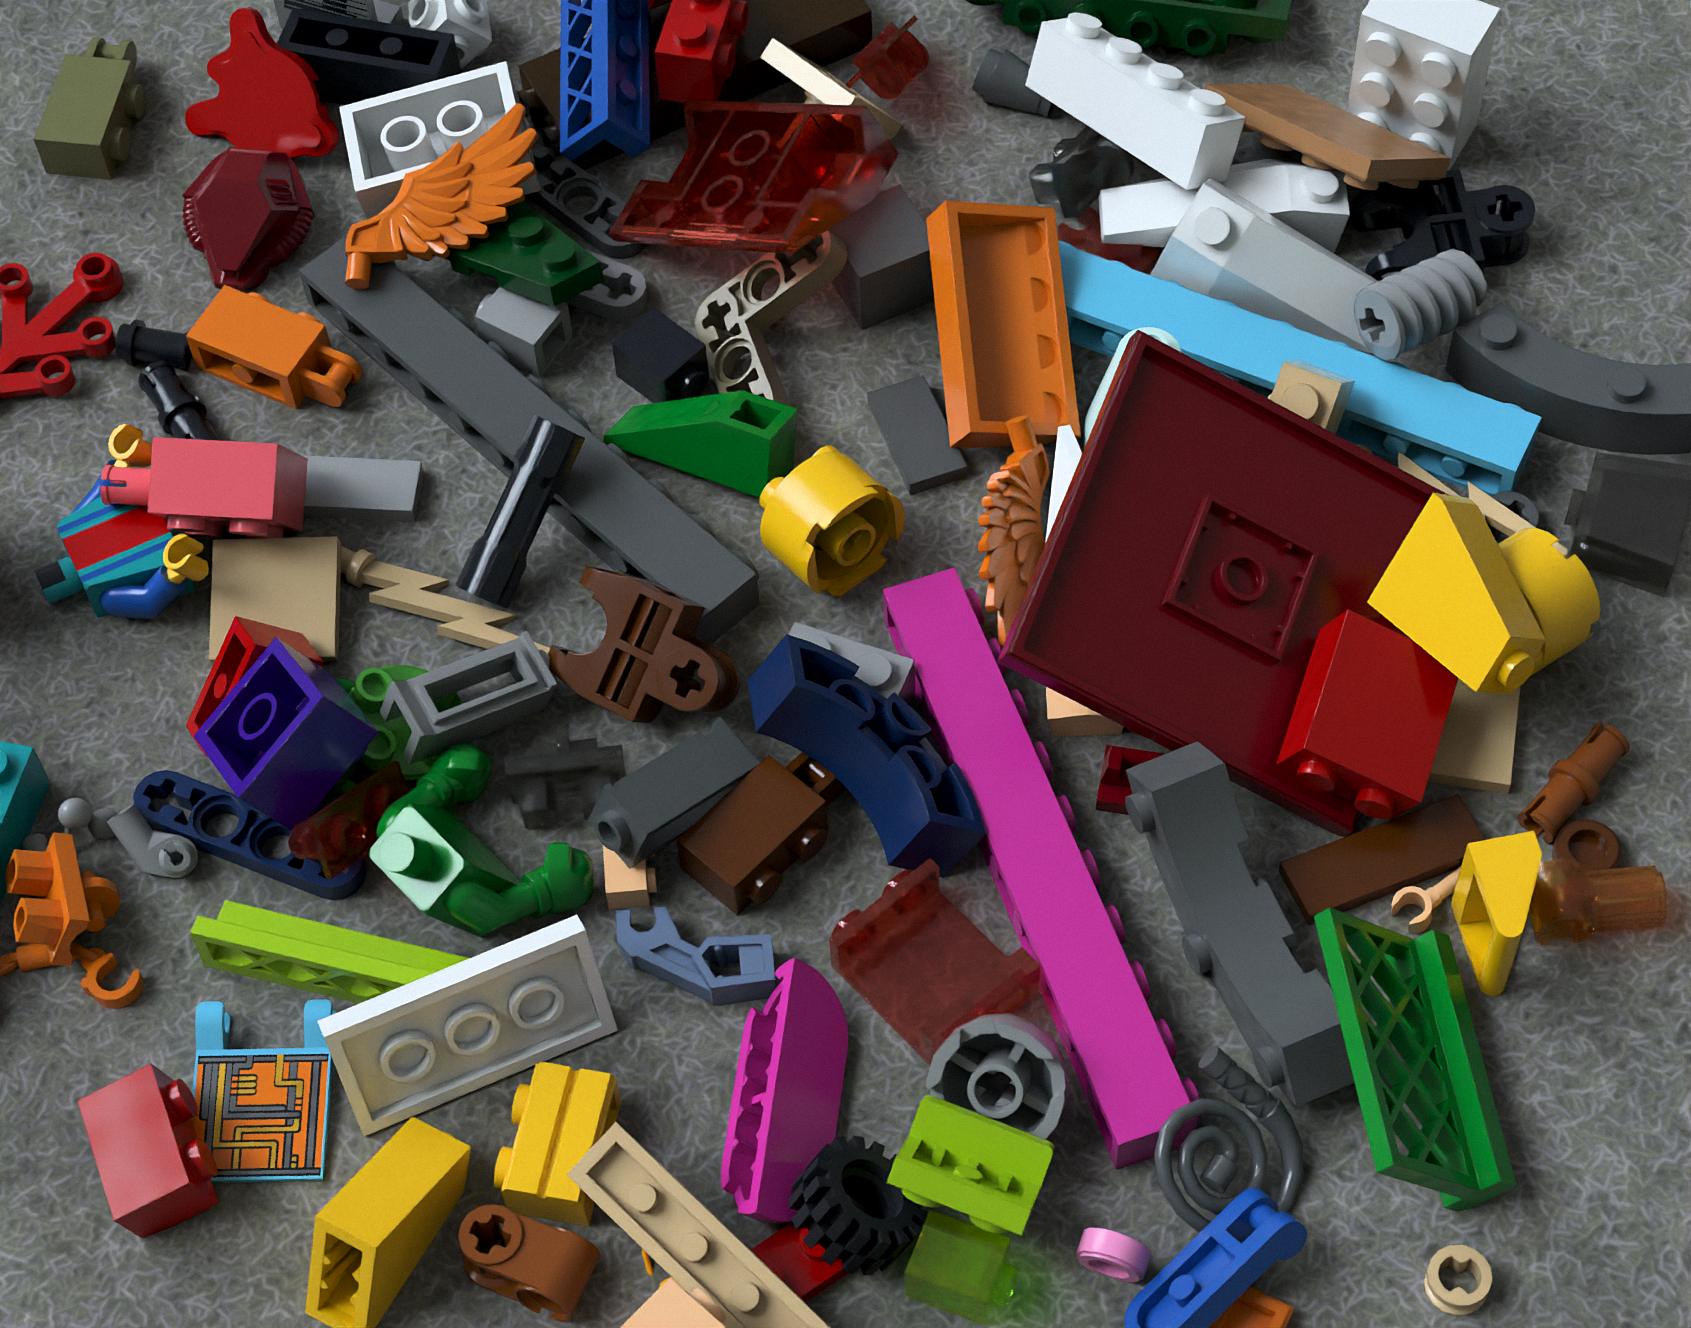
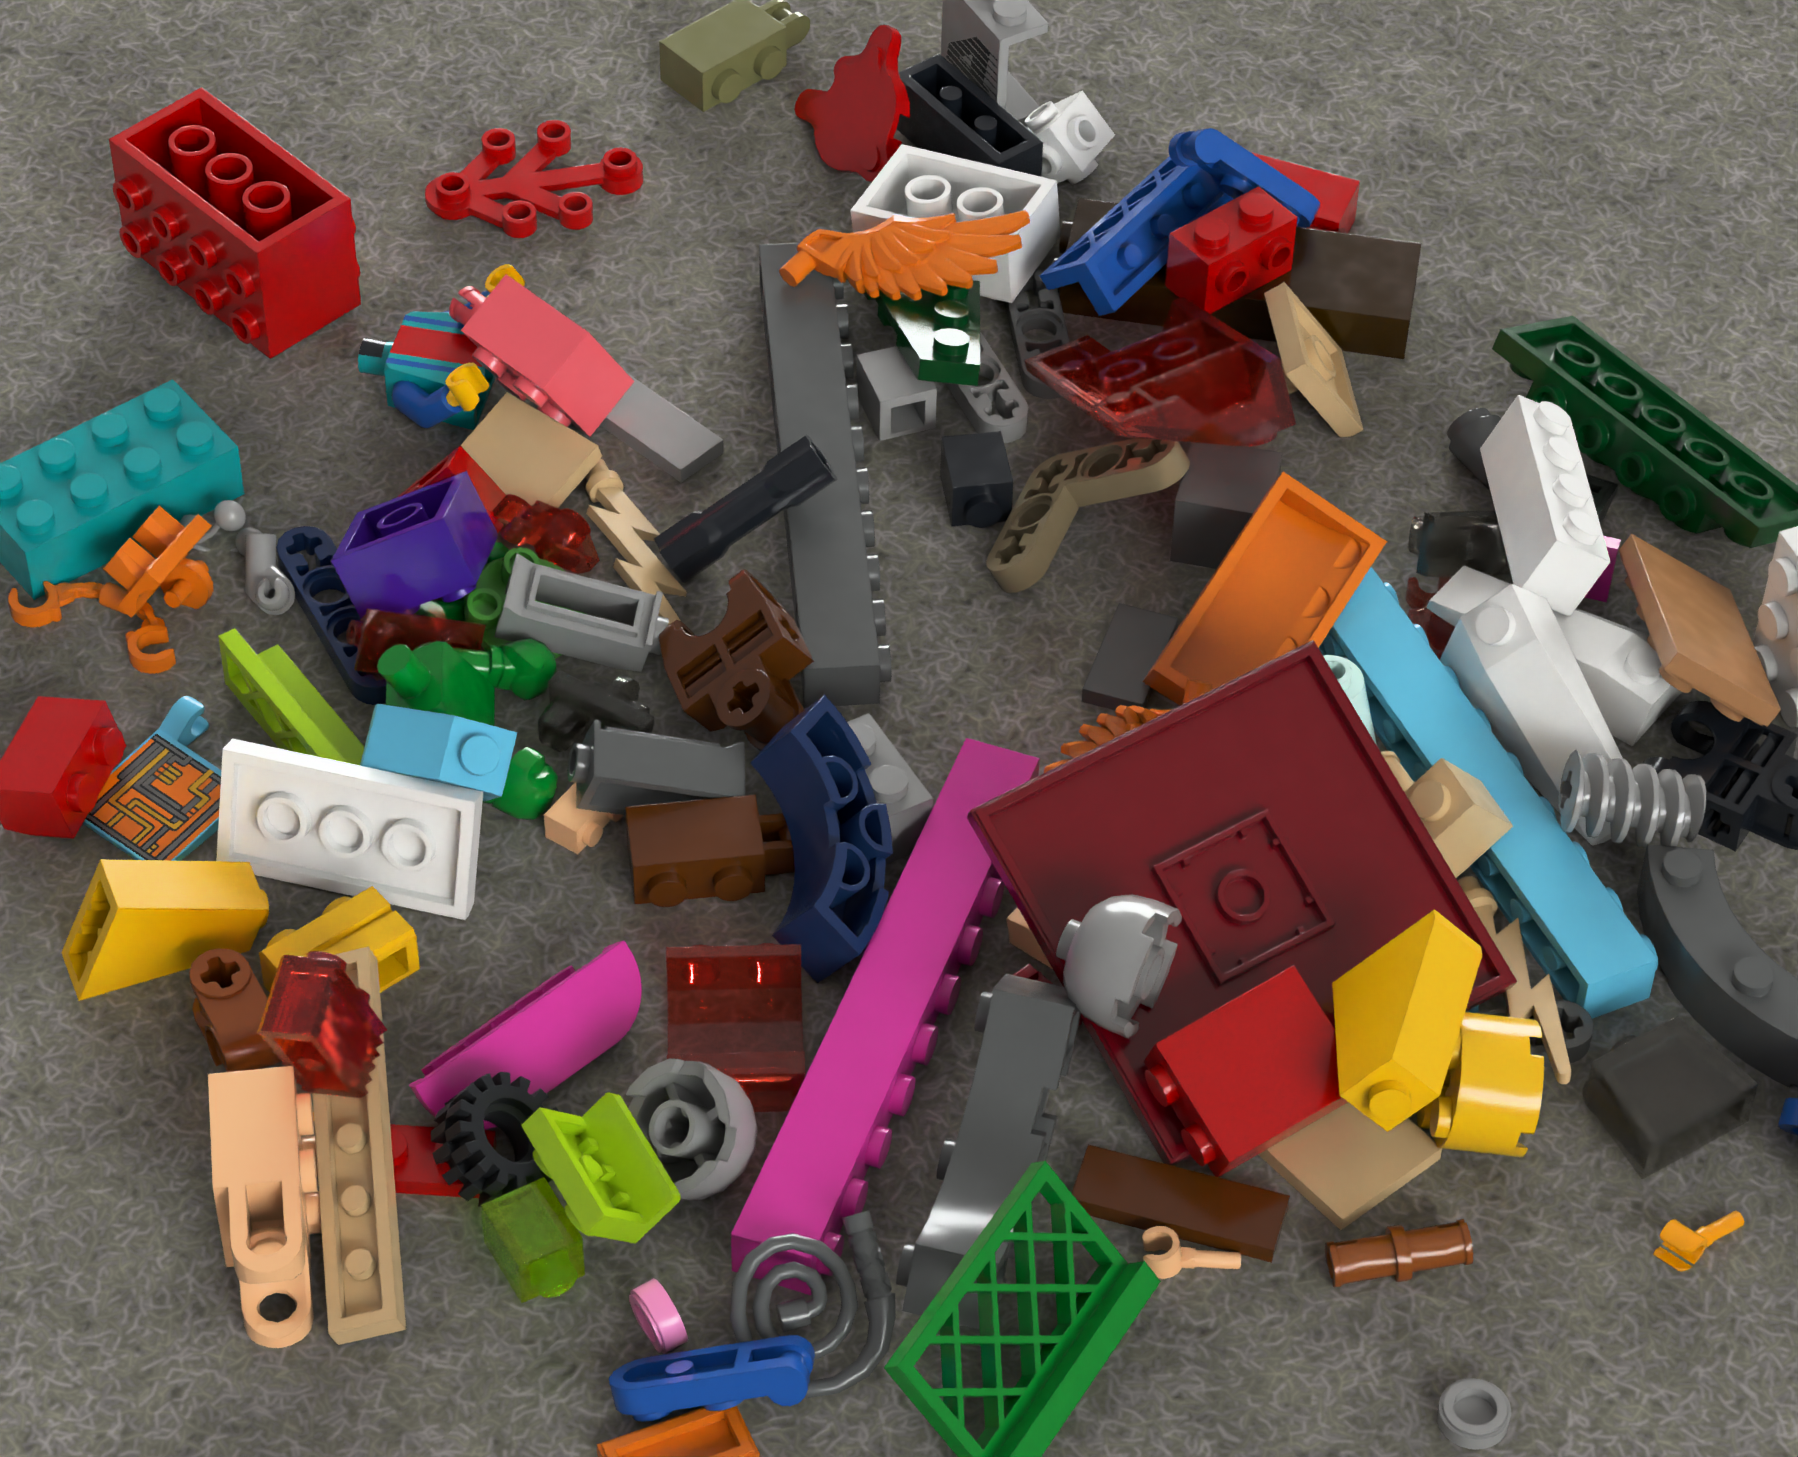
camera: 35 degrees right, 10 degrees down
black pin [115,319,193,371] -> none
black pin [138,361,223,441] -> none
dark red helmet [182,147,315,291] -> none
orange brick [186,285,363,409] -> none
green slope [603,390,798,498] -> none
sand blue piece [616,906,776,1006] -> none
yellow brick [759,445,905,596] -> none
clear red hinge [846,15,929,99] -> none
yellow tile [1451,831,1542,996] -> none
clear orange piece [1529,860,1667,946] -> none
reddish brown tile [1552,819,1622,886] -> none
none -> clear red brick [257,951,387,1098]
none -> medium azure slope [360,704,518,802]
none -> clear red plate [492,494,600,574]
none -> light grey cylinder [1056,894,1182,1038]

